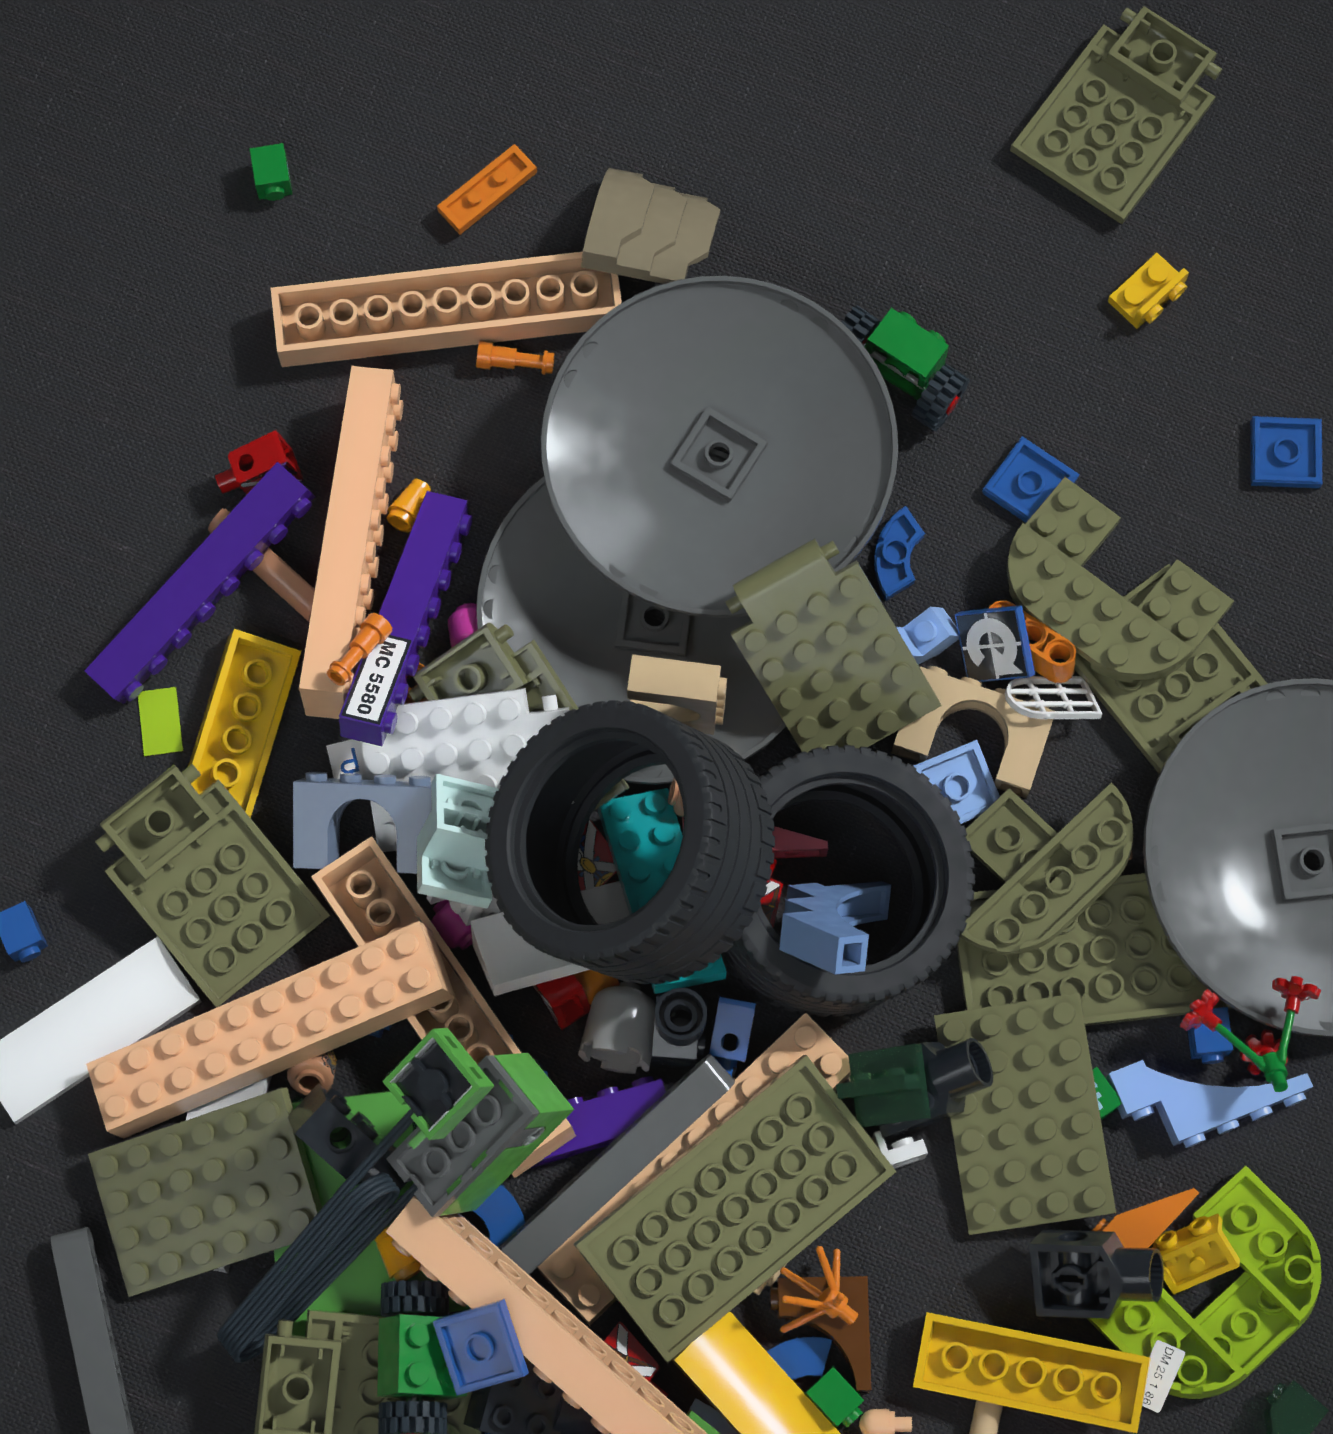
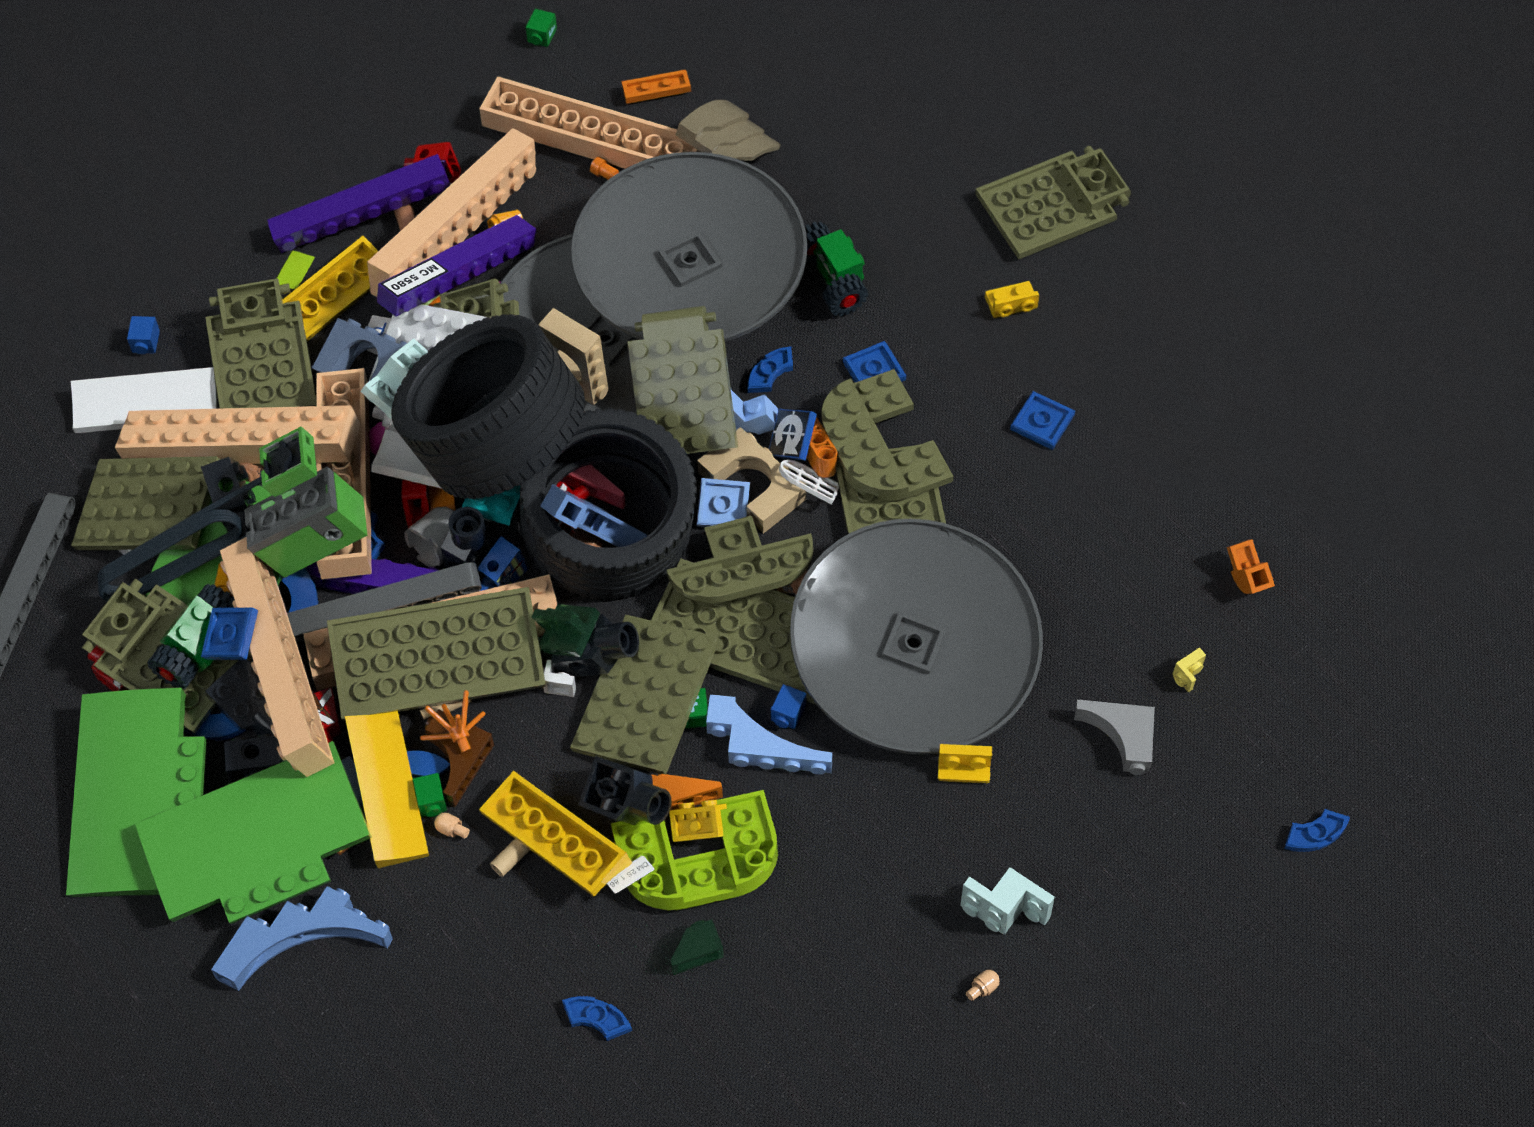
camera: 30 degrees right, 15 degrees down
orange piece [327,613,392,686] -> none
red plant [1180,976,1321,1092] -> none

